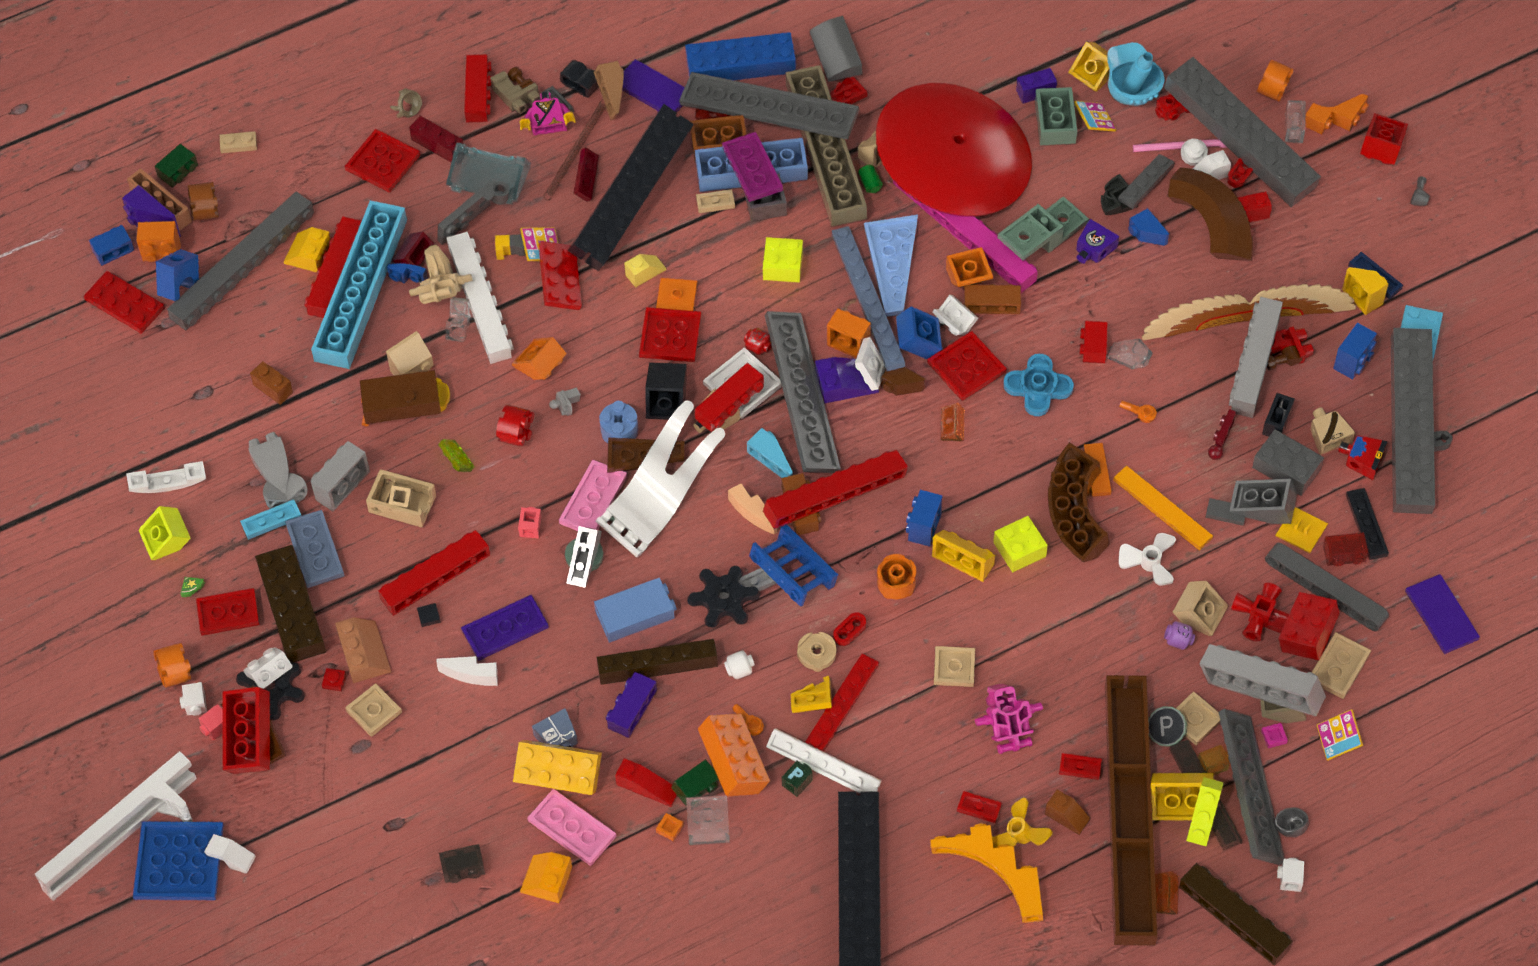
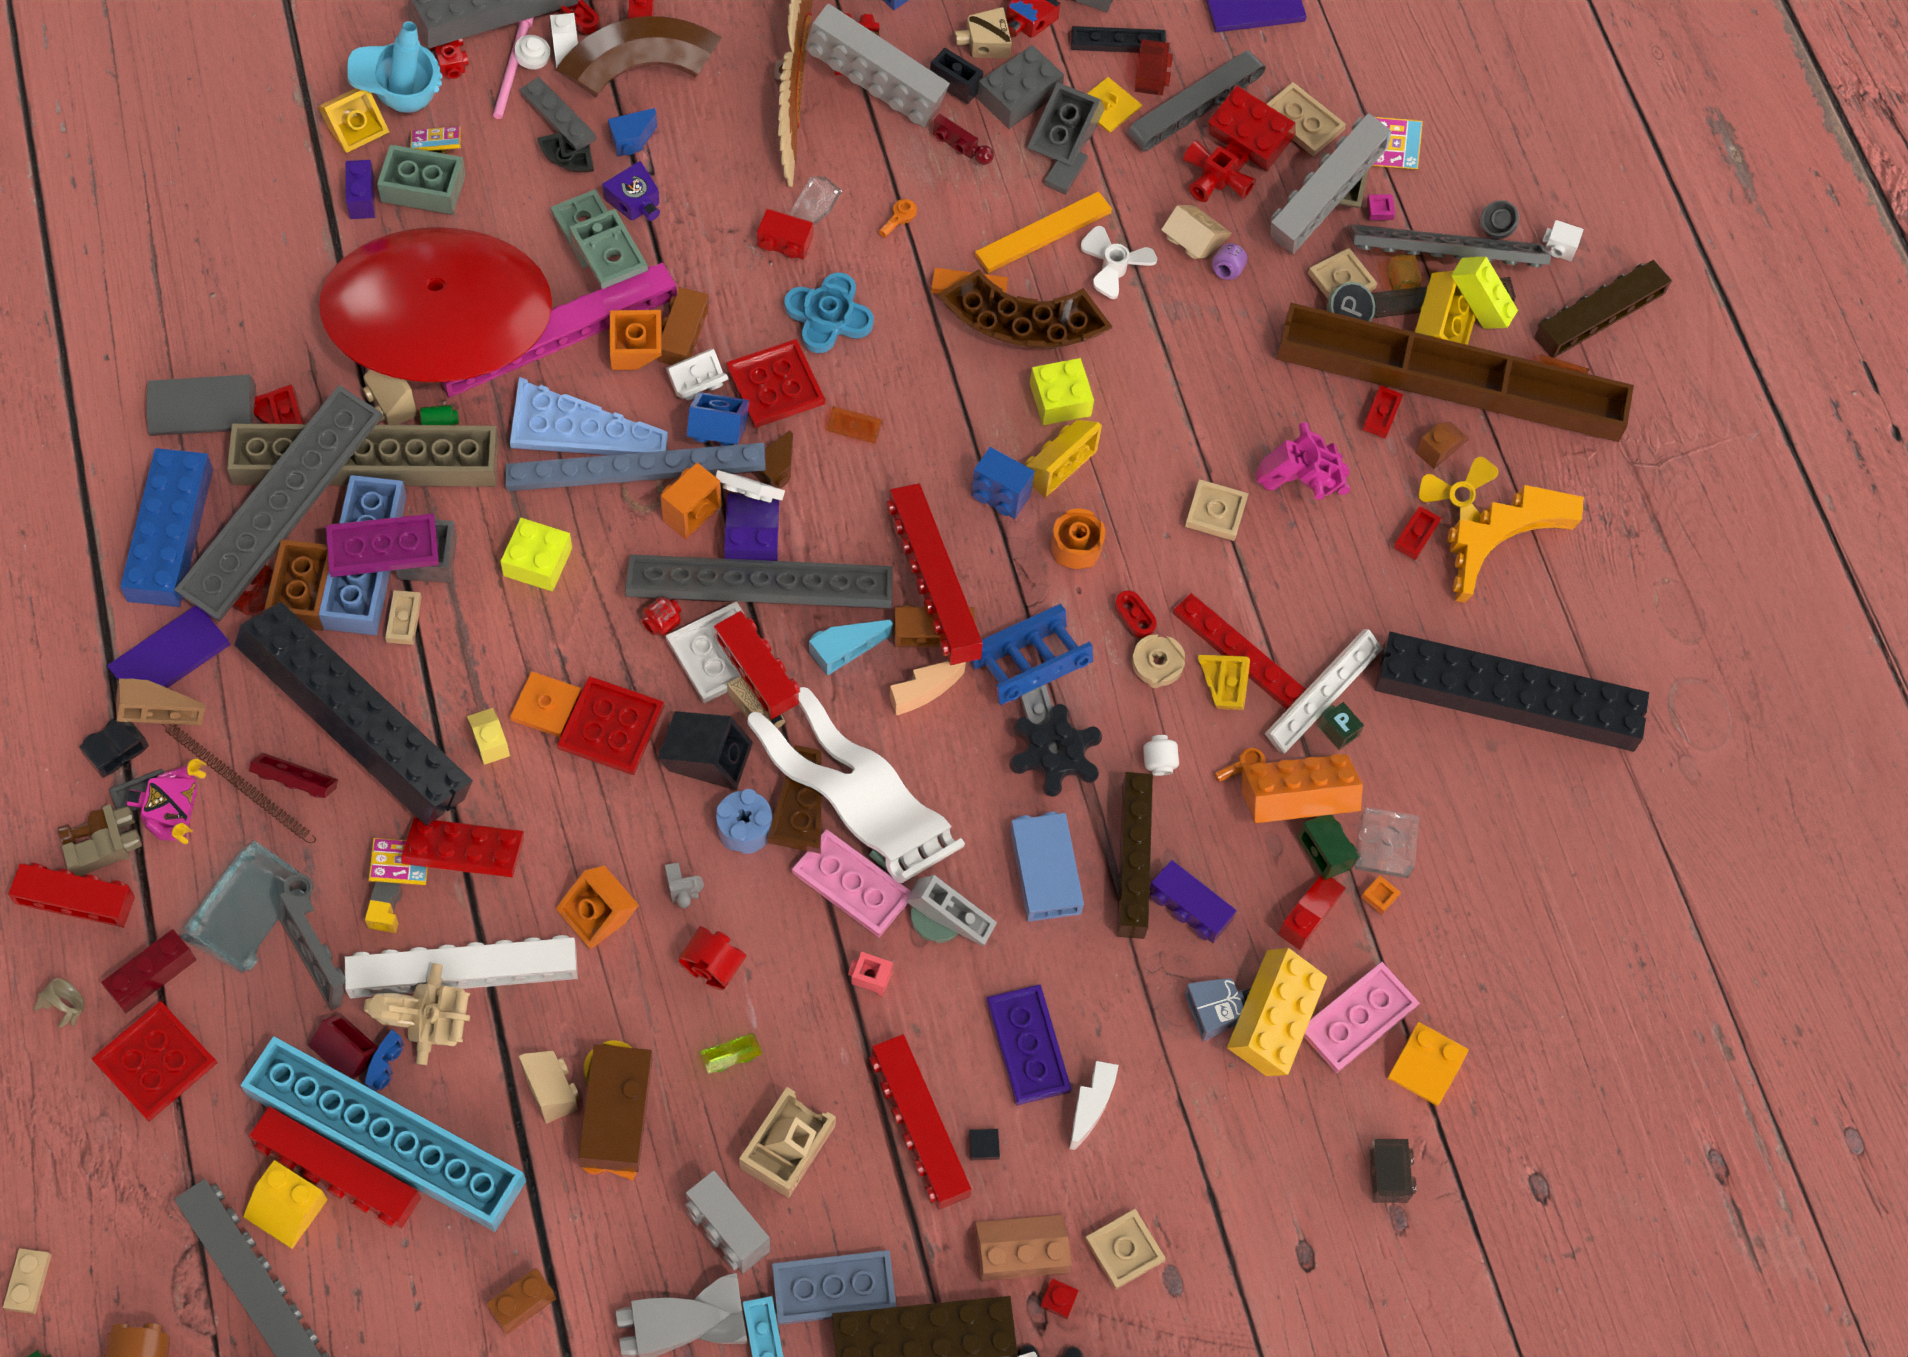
camera: 85 degrees left, 5 degrees up
clear brick [445,297,471,342] -> none

